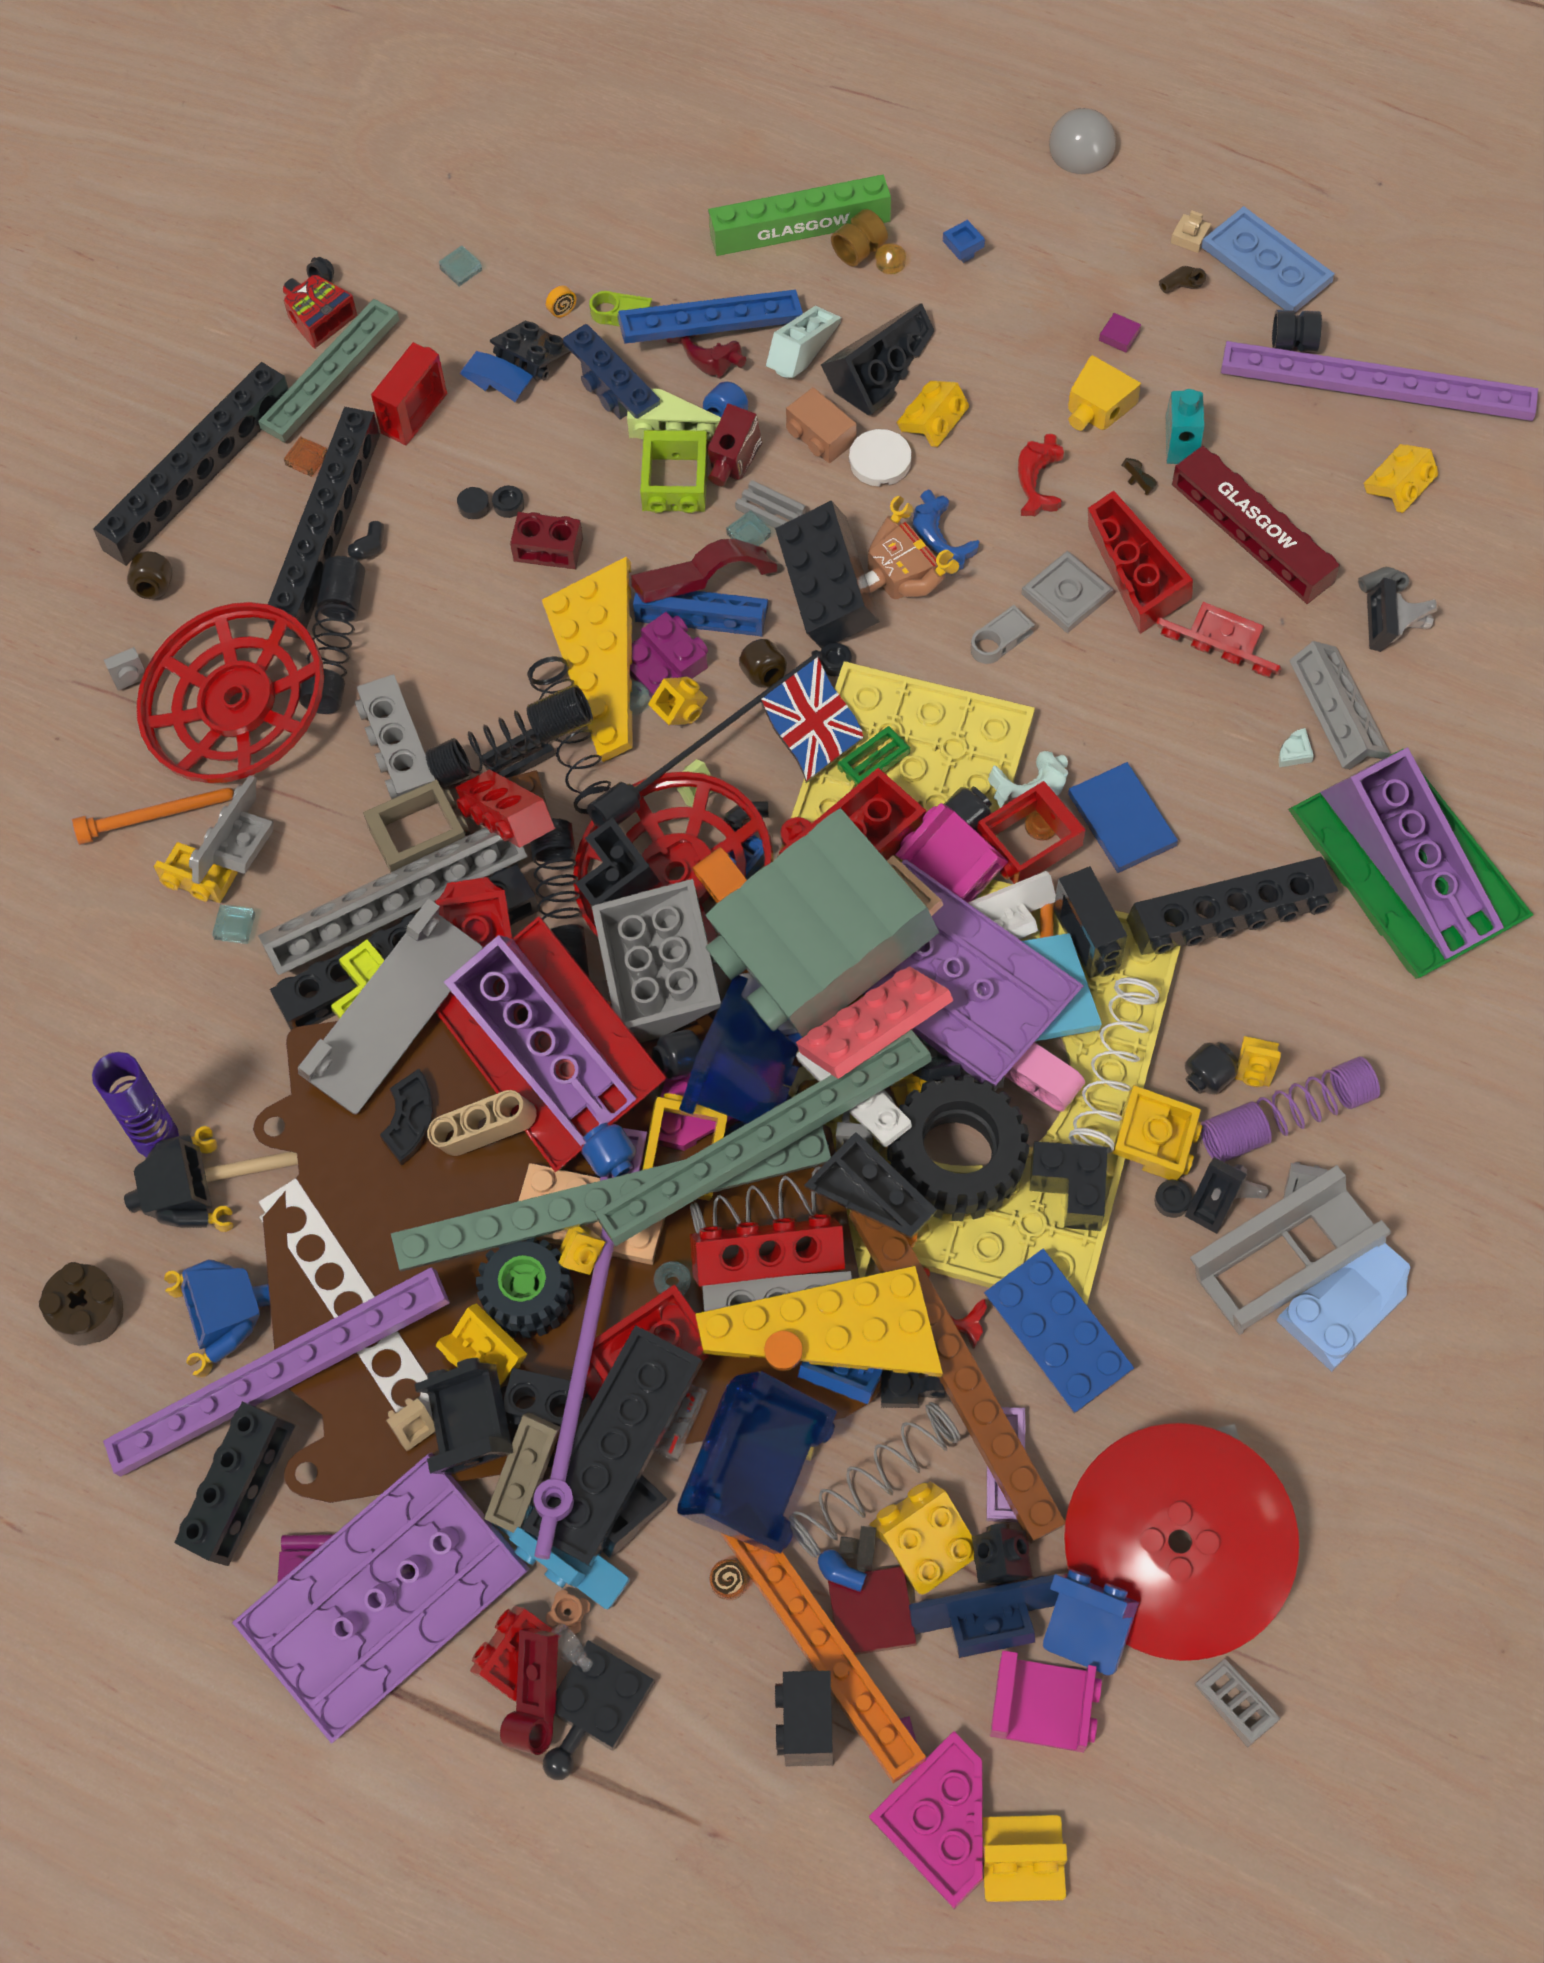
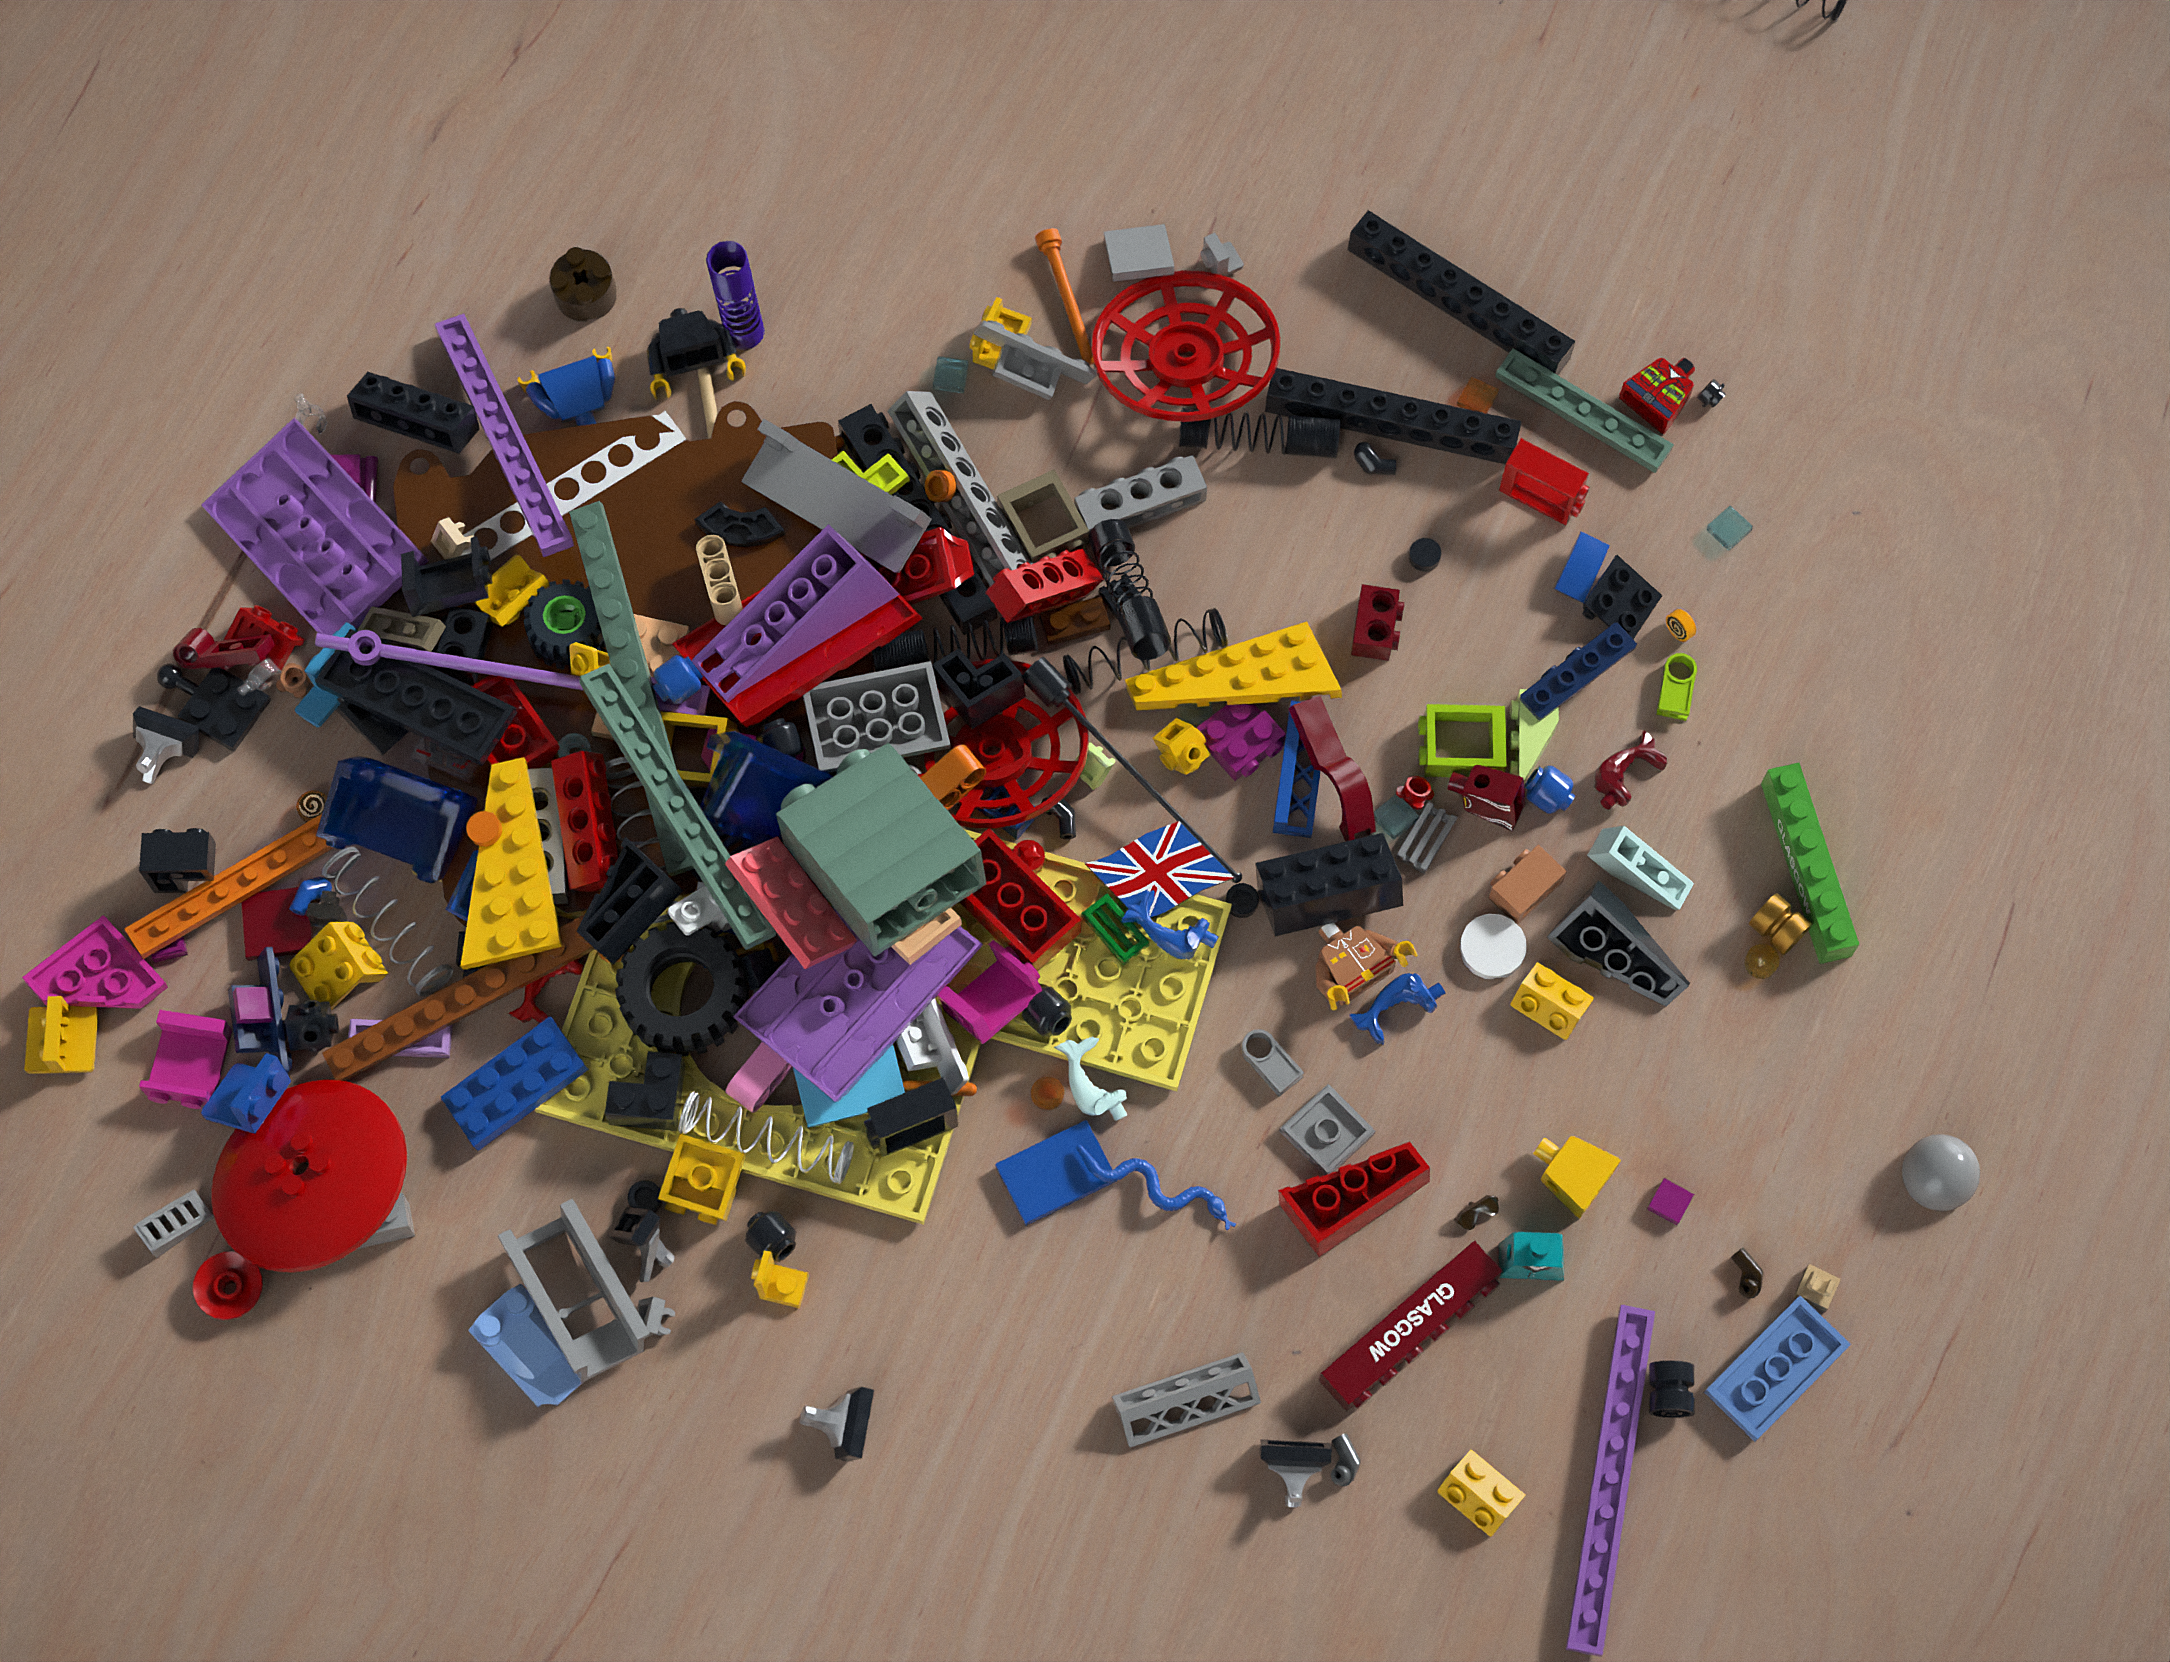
camera: 85 degrees right, 5 degrees up
dark brown head [127,551,172,599] -> none
black tile [492,485,525,518] -> none
blue plate [618,289,803,344] -> none
dark brown head [739,639,787,688] -> none
blue tile [942,219,985,263] -> none
red window [977,781,1086,884] -> none
red animal [1018,434,1064,517] -> none
black brick [1126,856,1338,955] -> none
bracket [1156,602,1282,678] -> none
medium lavender piece [1201,1056,1380,1162] -> none
light aqua tile [1278,728,1314,767] -> none
piece [1288,747,1533,979] -> none
none -> piece [133,706,199,784]
none -> red dish [193,1251,263,1320]
none -> magenta tile [233,987,273,1024]
none -> clear piece [294,394,327,435]
none -> piece [800,1387,874,1462]
none -> orange tile [925,470,956,502]
none -> blue animal [1076,1145,1236,1230]
none -> light grey tile [1104,224,1175,282]
none -> blue animal [1121,890,1219,960]
none -> red plate [1396,776,1434,810]

